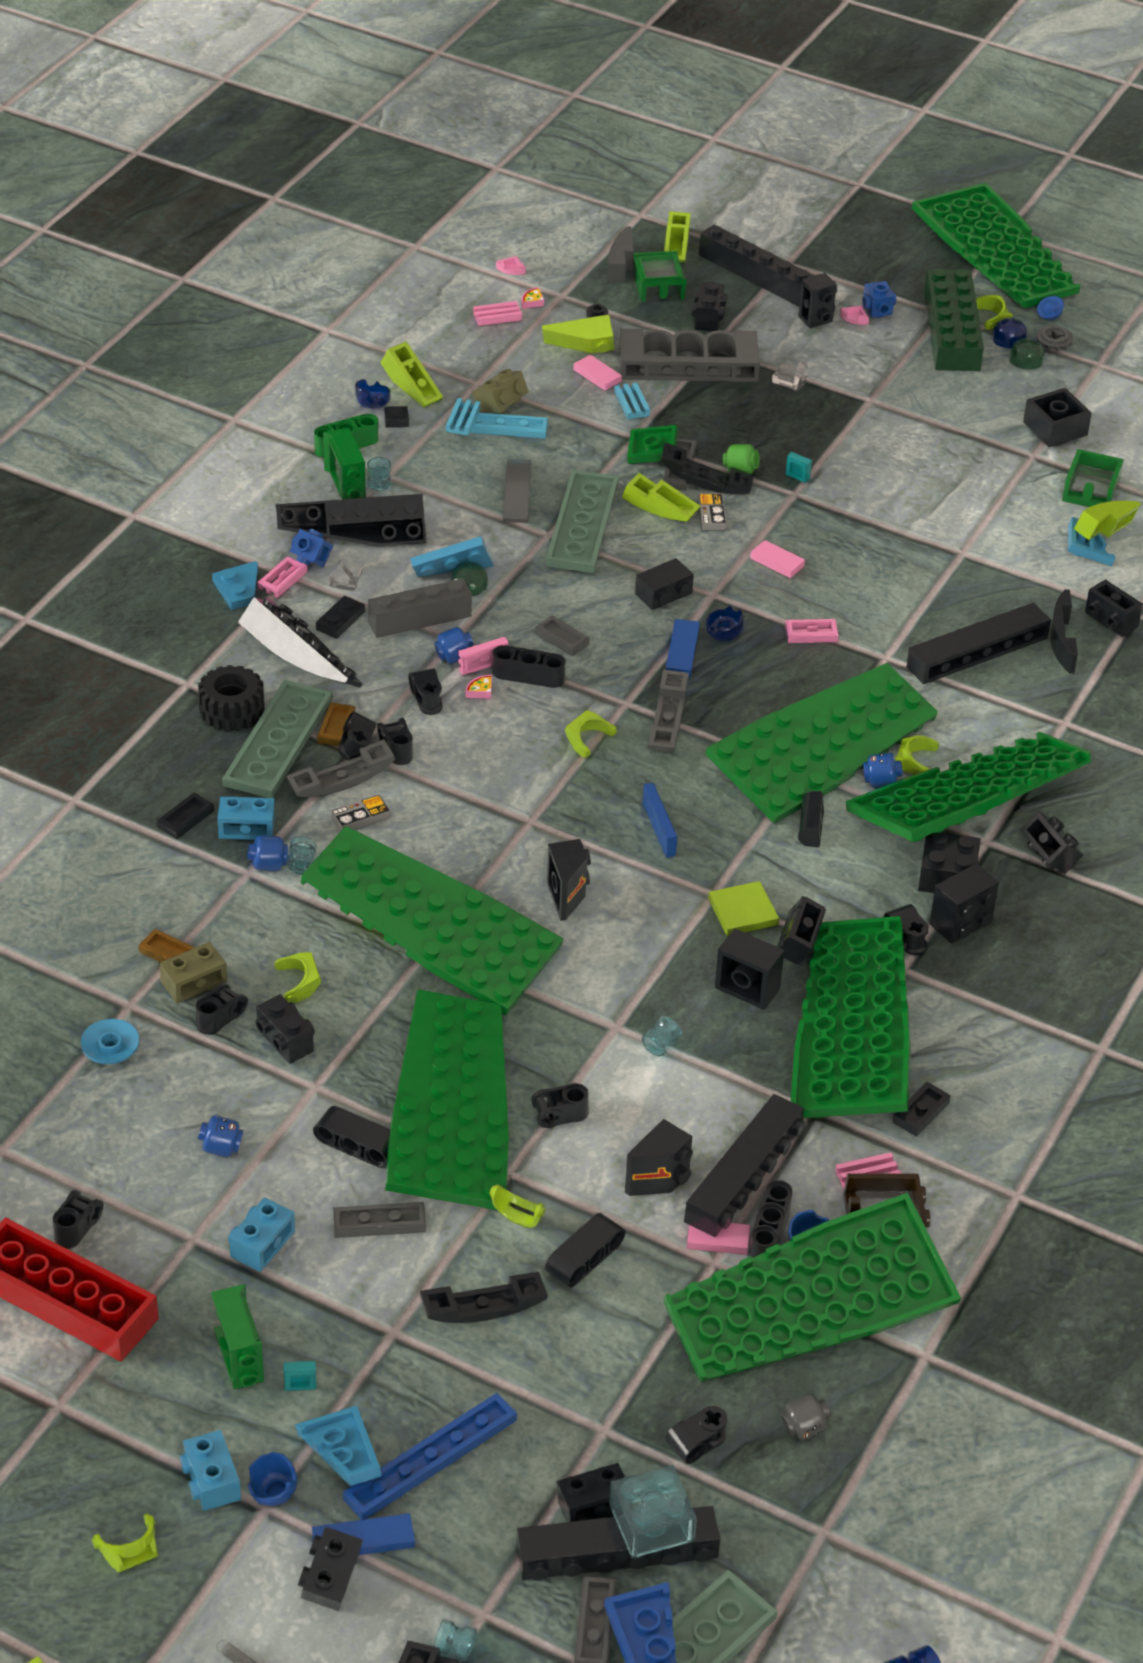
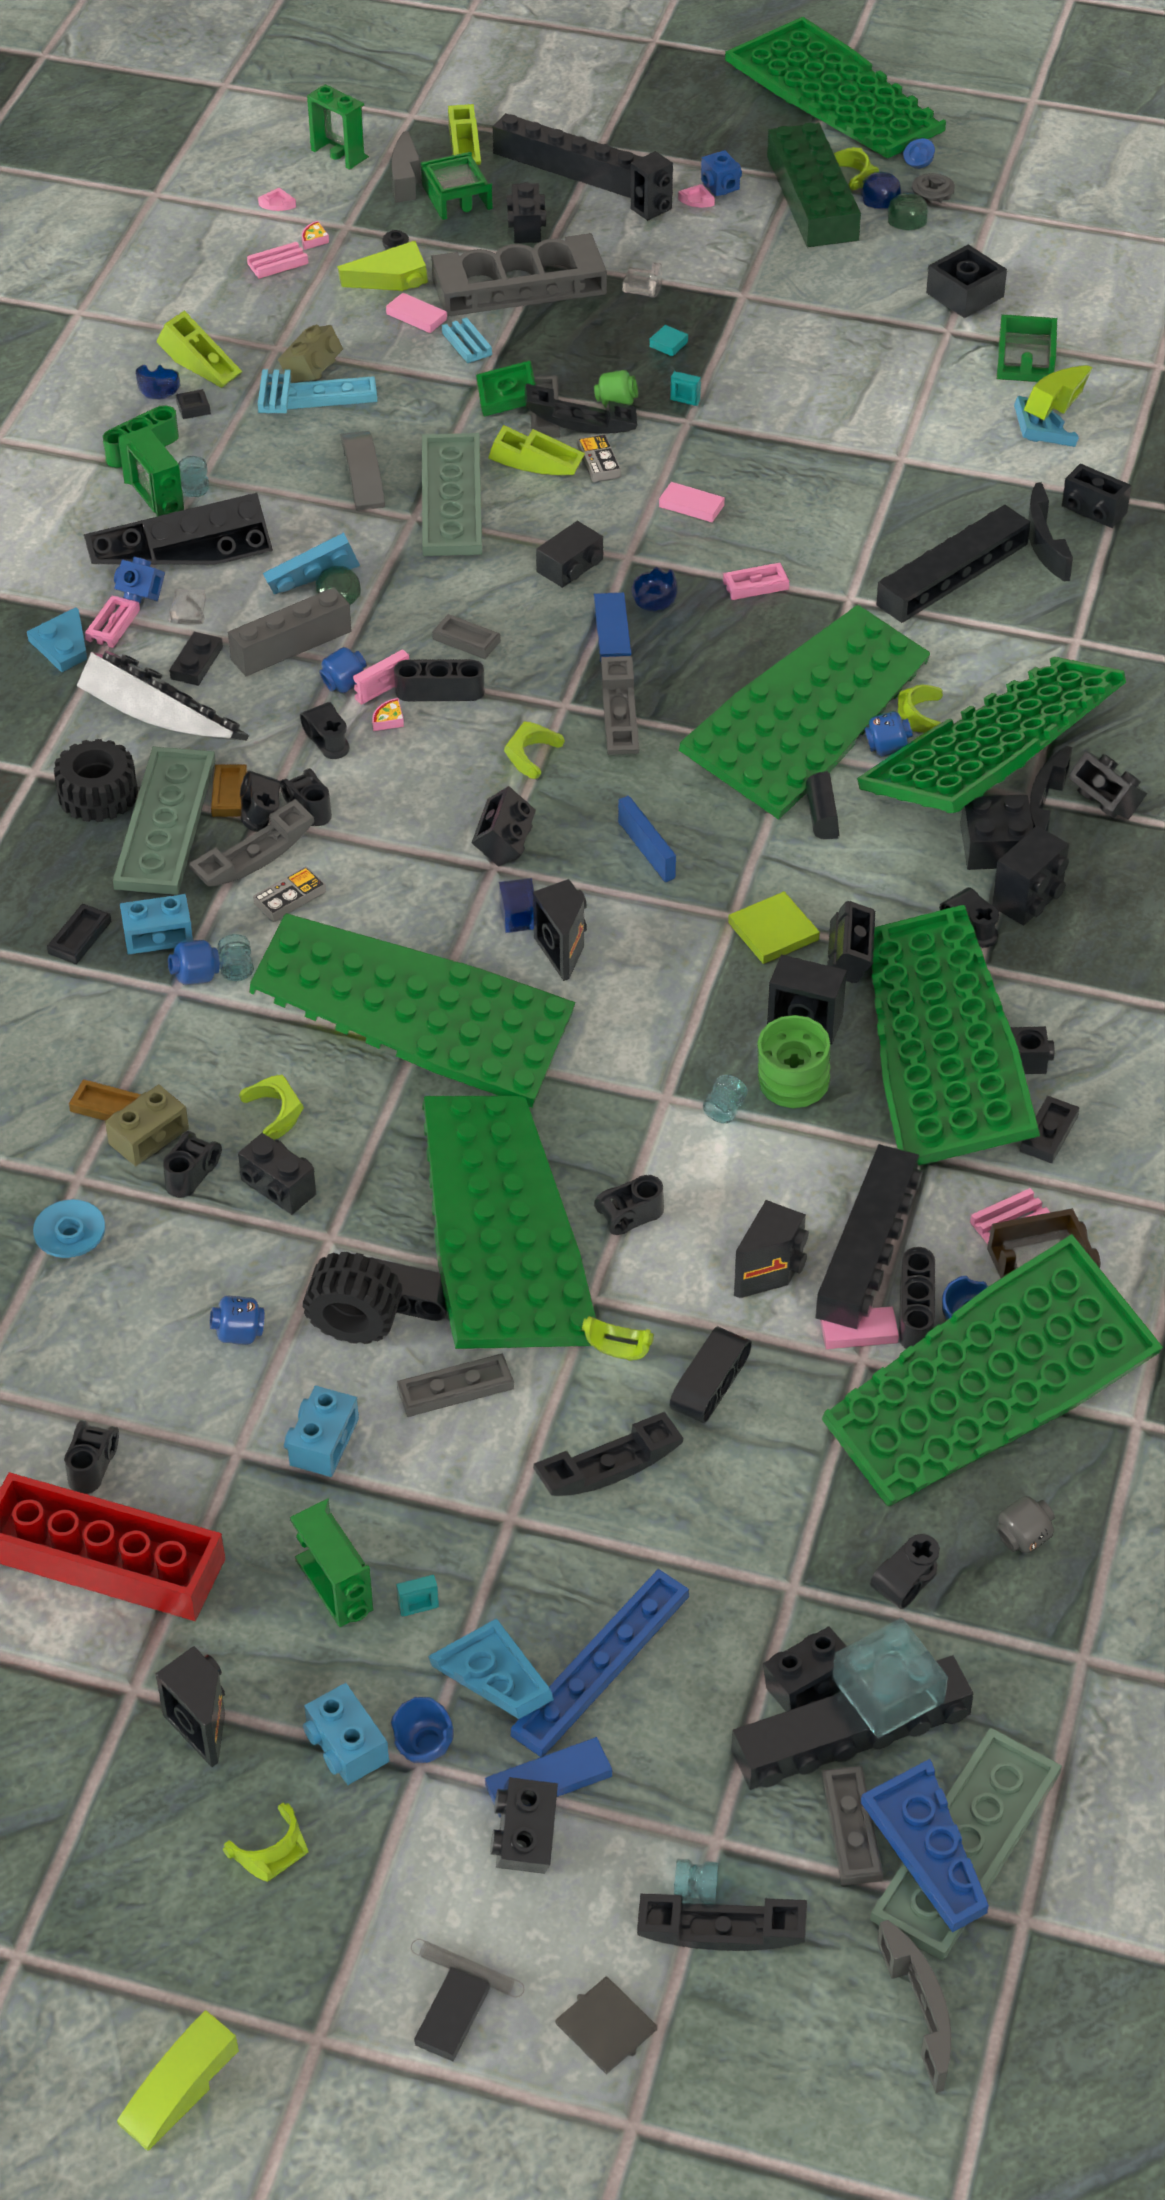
camera: 10 degrees left, 5 degrees up
none -> black slope [155,1646,225,1767]
none -> black tyre [302,1252,403,1344]
none -> green window [307,84,369,170]
none -> black brick [471,786,536,867]
none -> clear blue brick [499,878,534,933]
none -> teal tile [649,325,688,356]
none -> bright green wheel [757,1015,830,1108]
none -> black brick [1010,1026,1055,1074]
none -> black slope [1029,746,1072,831]

